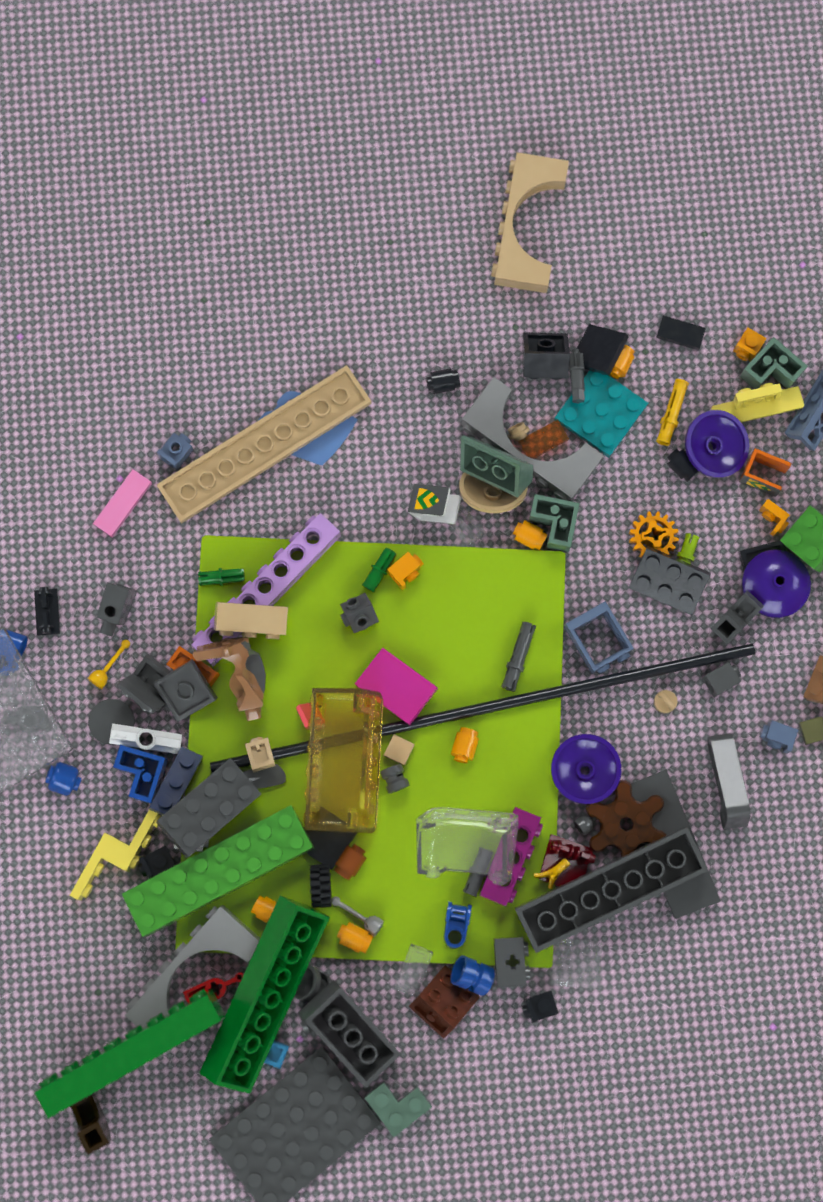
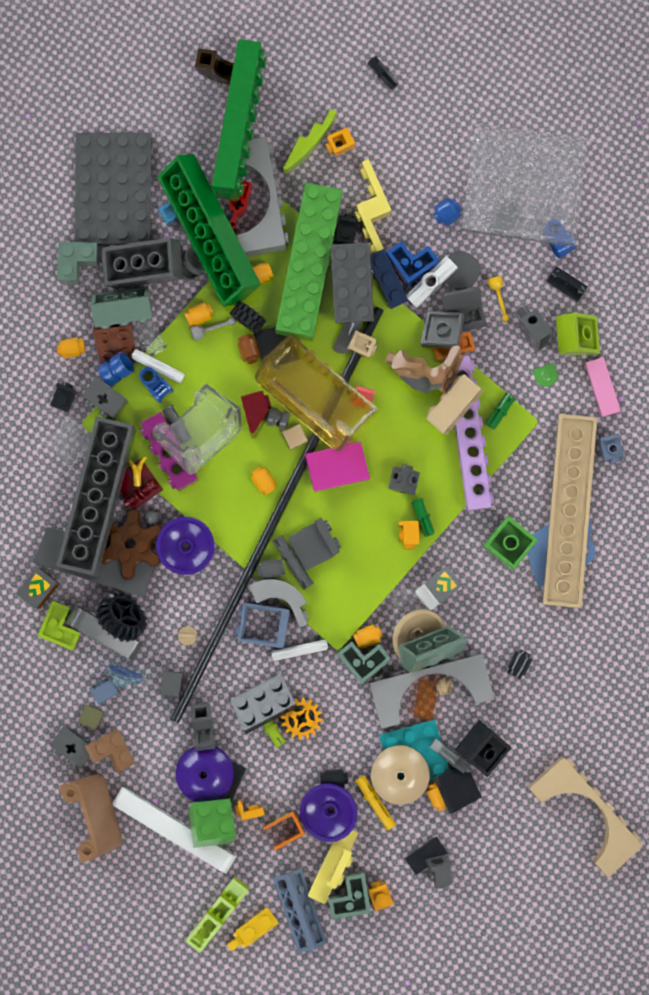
camera: 130 degrees right, 5 degrees up
none -> piece [17,567,61,609]
none -> lime plate [37,600,81,651]
none -> light orange brick [57,337,86,359]
none -> sand green brick [90,286,153,329]
none -> black gear [96,592,147,642]
none -> clear light blue piece [104,663,148,688]
none -> white axle [132,349,185,383]
none -> dark red slope [241,391,272,439]
none -> light grey arch [249,579,309,628]
none -> dark grey brick [256,558,286,580]
none -> white axle [271,640,328,661]
none -> lime slope [283,109,337,175]
none -> dark grey bracket [289,518,341,570]
none -> light orange brick [325,127,355,157]
none -> tan dish [371,745,429,805]
none -> dark grey brick [425,855,452,889]
none -> bright green brick [482,516,538,571]
none -> bright green piece [532,363,558,387]
none -> lime slope [556,312,600,356]

